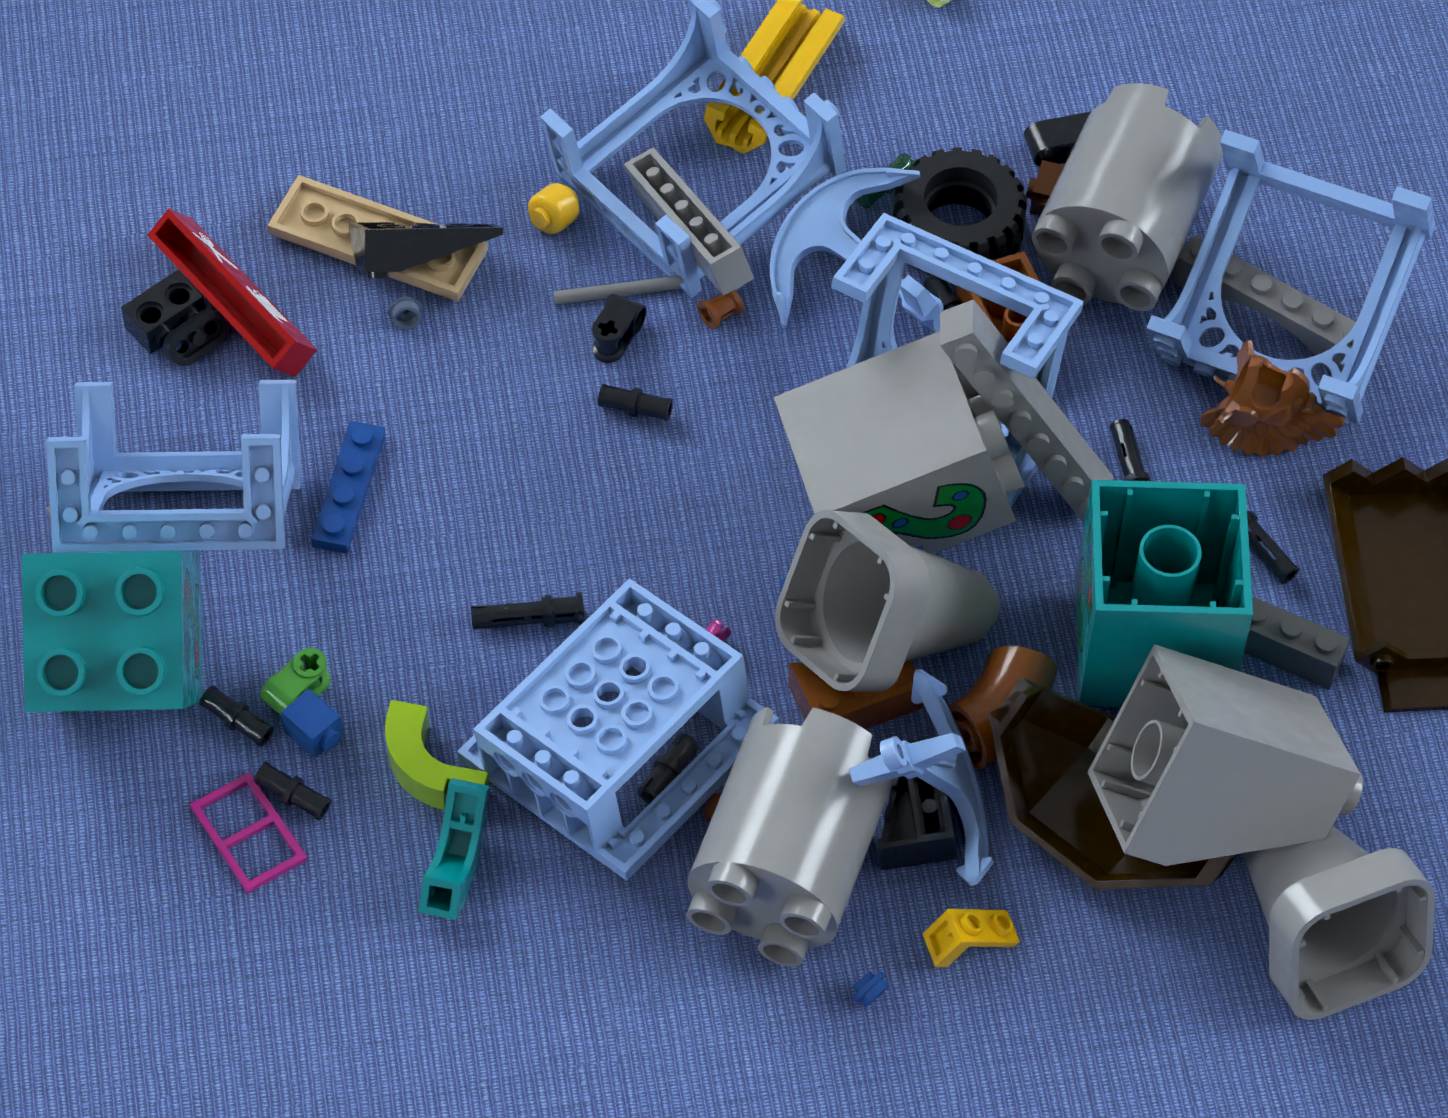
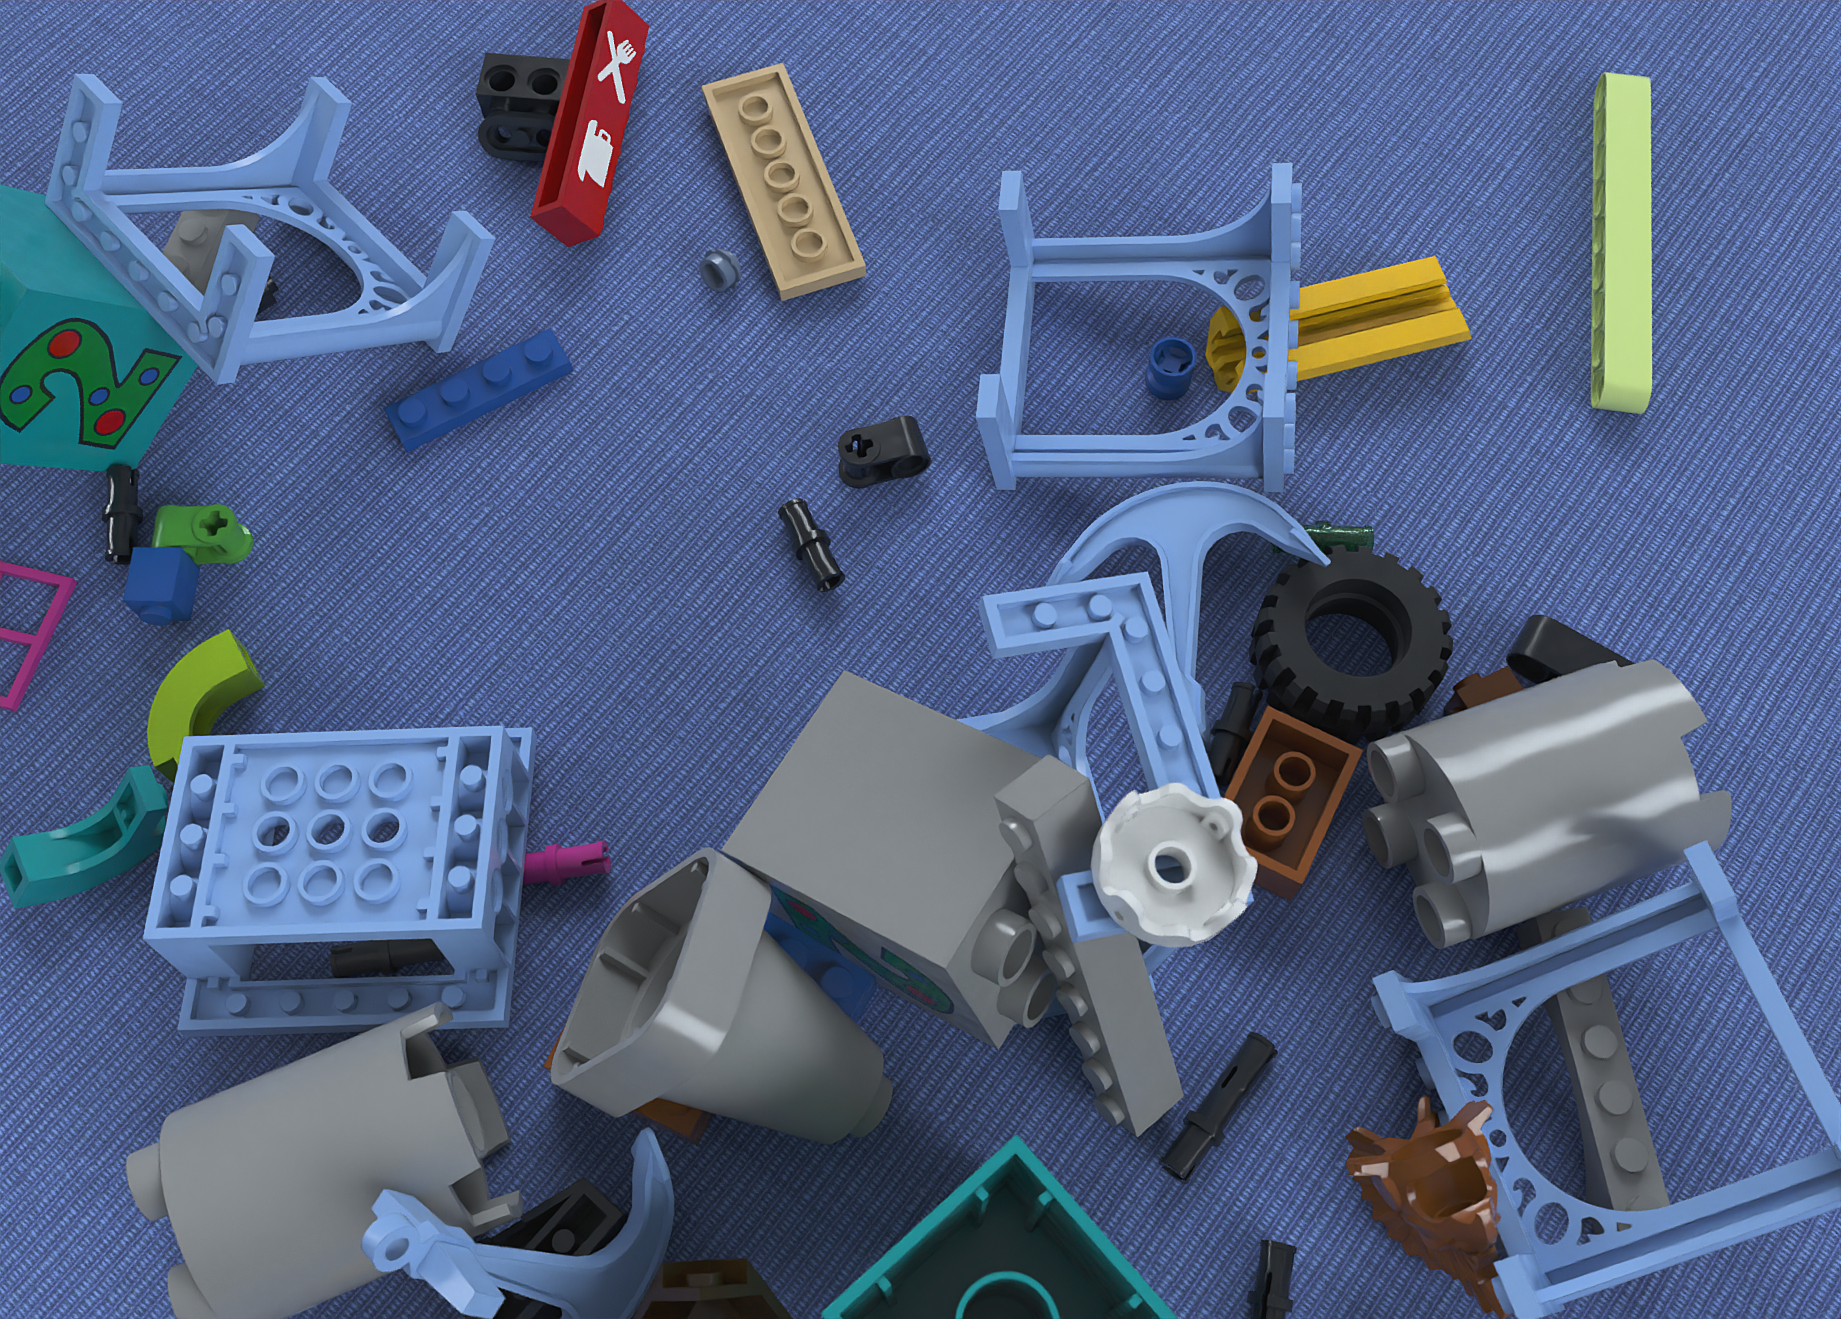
camera: 50 degrees right, 10 degrees up
black pin [254,761,332,820] -> none
black wedge [349,222,503,278] -> none
black pin [471,592,585,630] -> none
yellow head [528,183,579,234] -> none
light grey bar [553,276,684,305] -> none
light grey brick [624,147,754,296] -> none
dark orange bush [697,290,744,330] -> none
dark orange brick [948,646,1058,770] -> none
none -> white plate [1091,783,1257,948]
none -> blue wheel [1145,336,1197,401]

